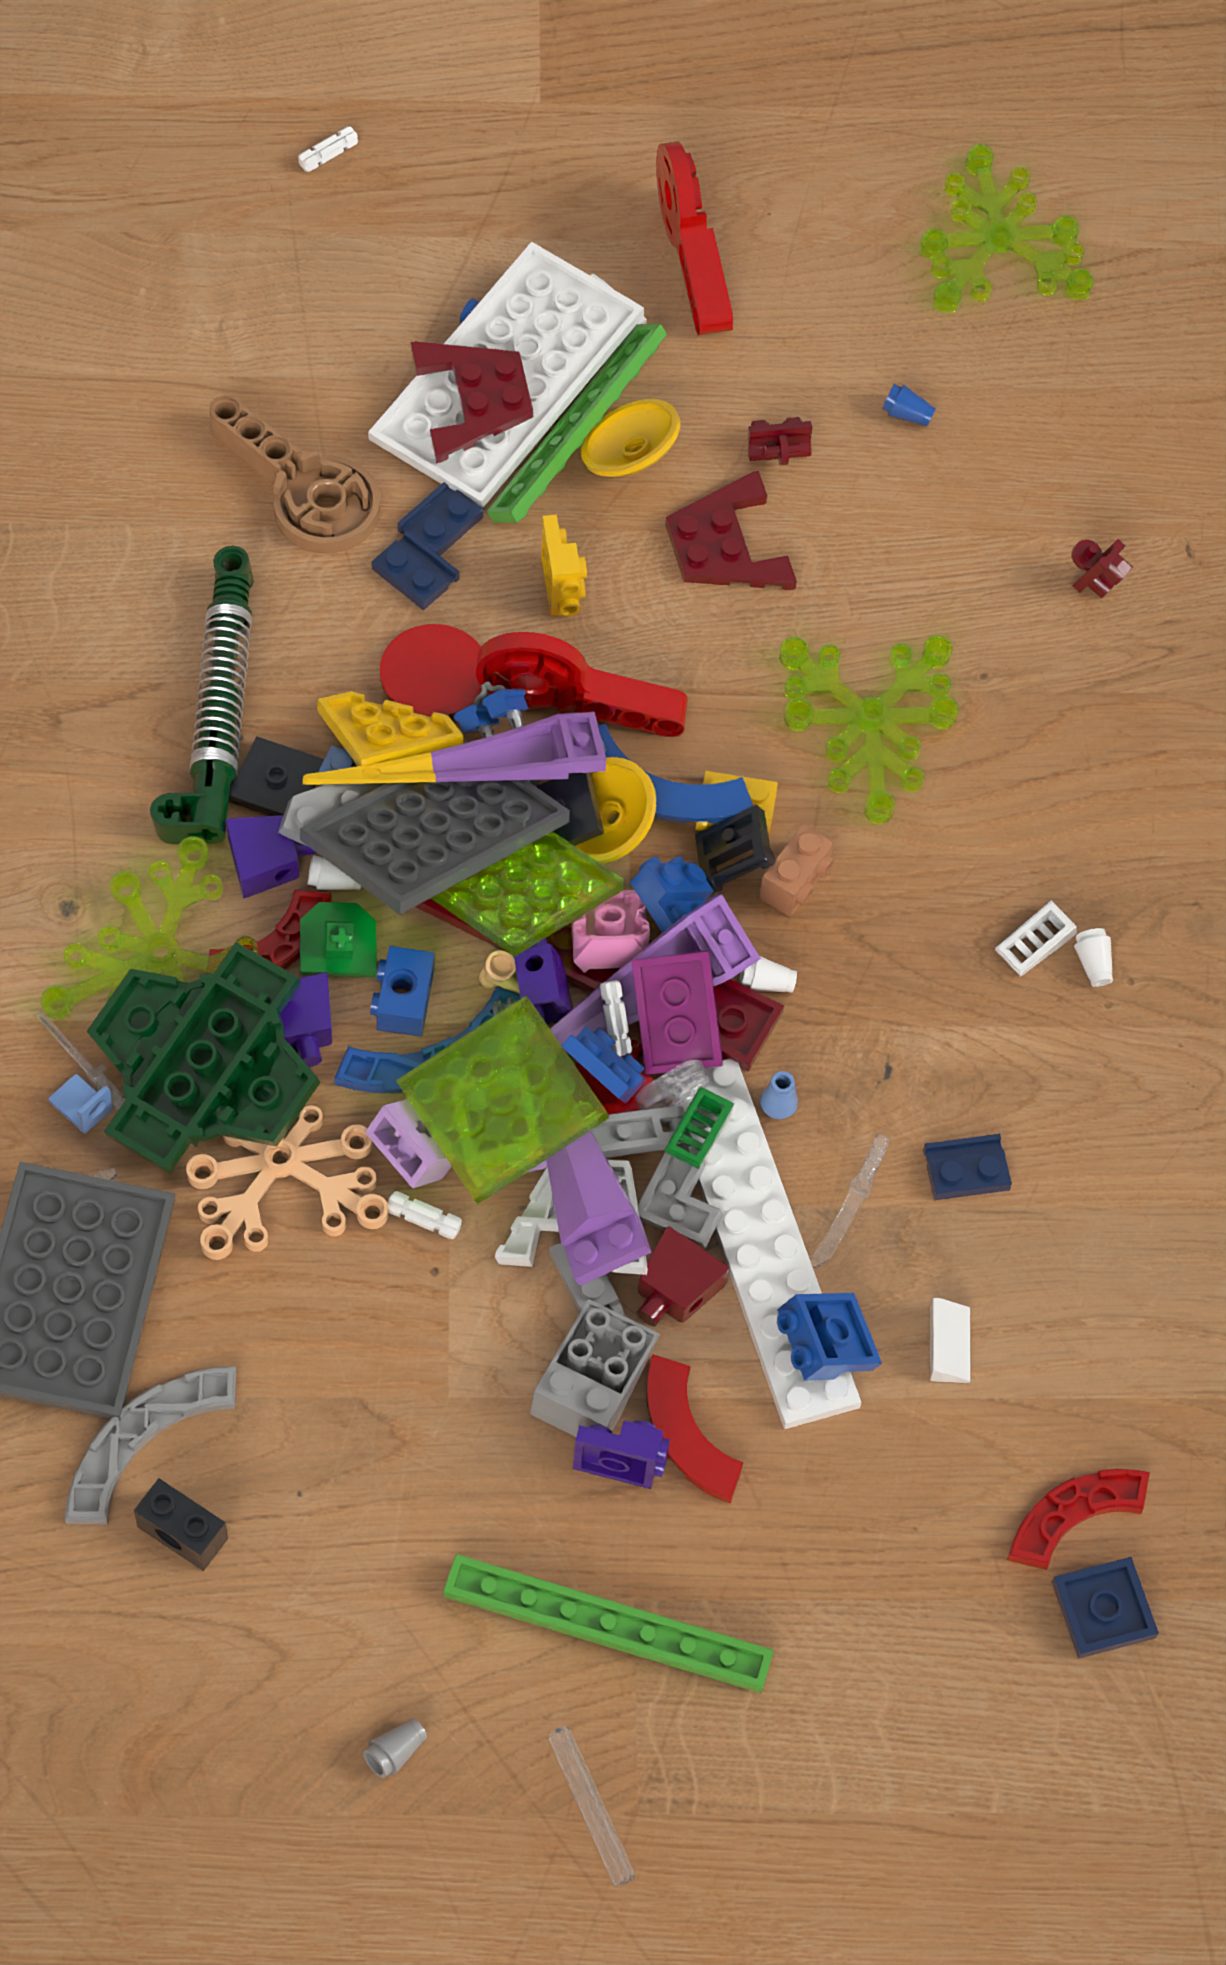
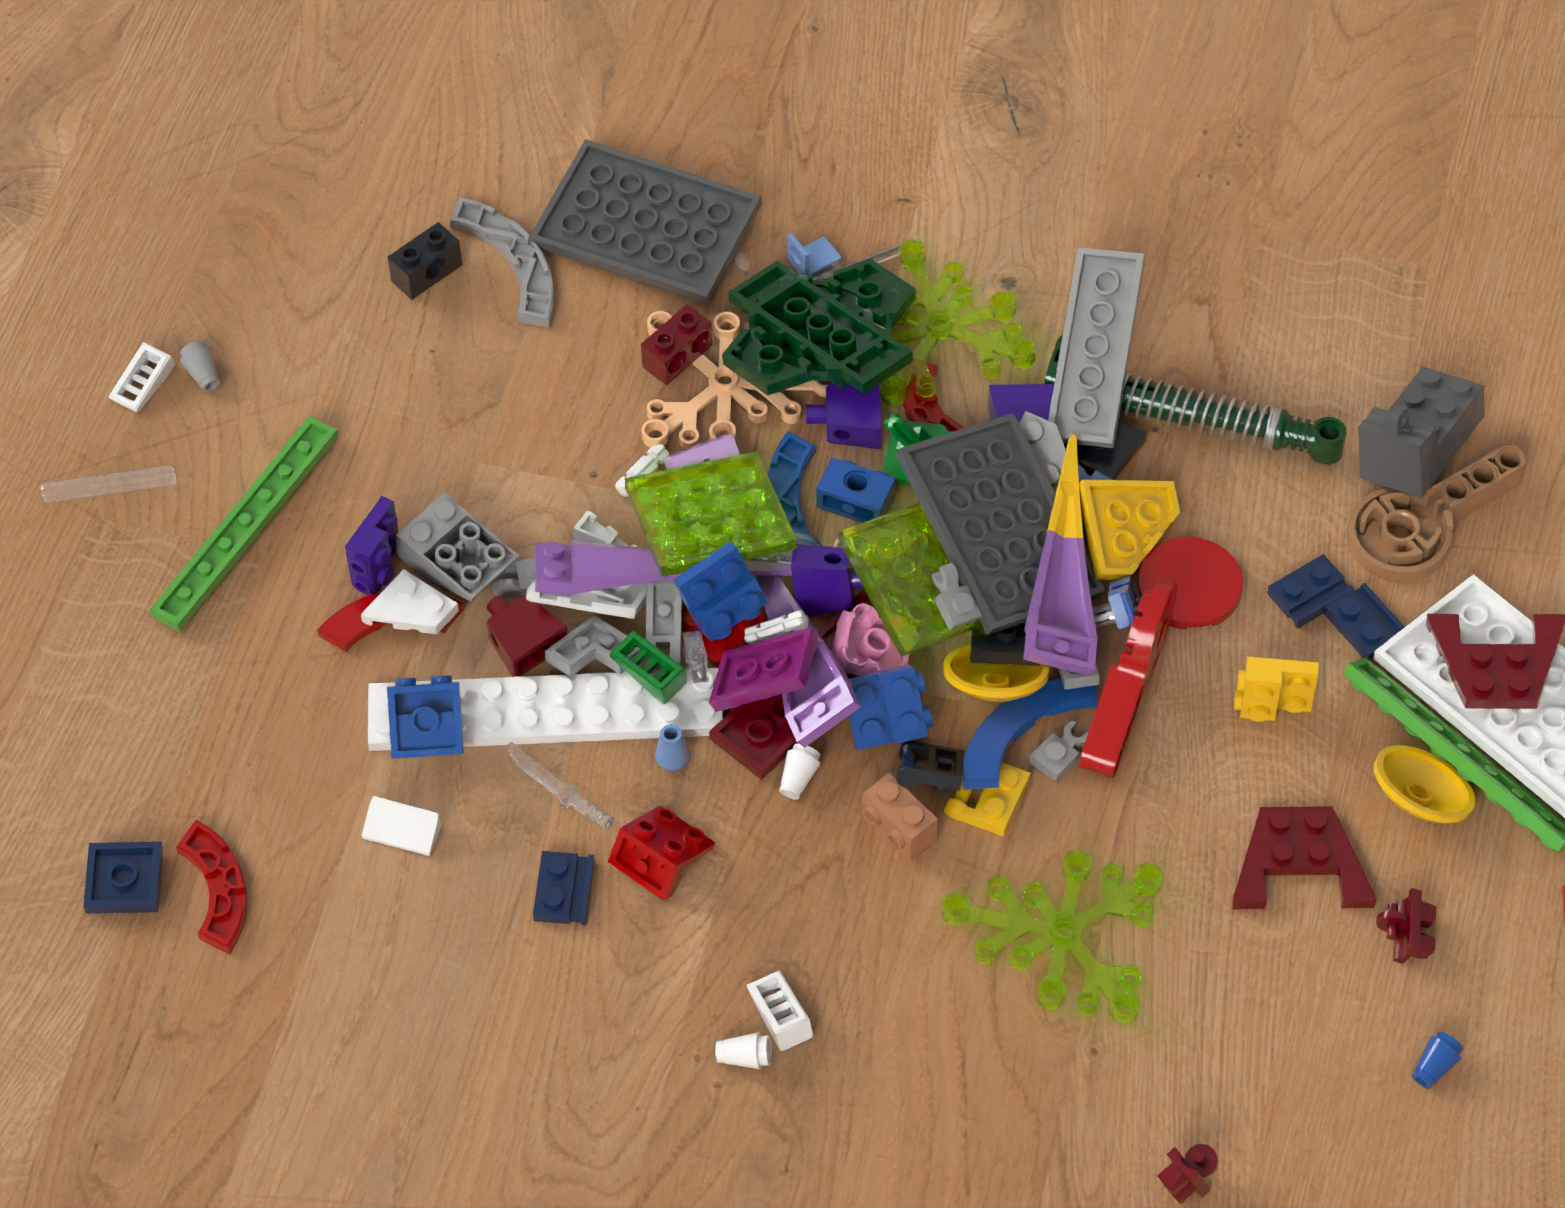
camera: 110 degrees right, 5 degrees down
none -> white slope [108,342,176,414]
none -> white wing [361,569,459,635]
none -> red bracket [608,806,715,901]
none -> dark red brick [641,304,712,386]
none -> light grey plate [932,563,982,631]
none -> light grey plate [1029,720,1089,783]
none -> light grey plate [1048,247,1146,448]
none -> dark grey hinge [1358,367,1485,498]

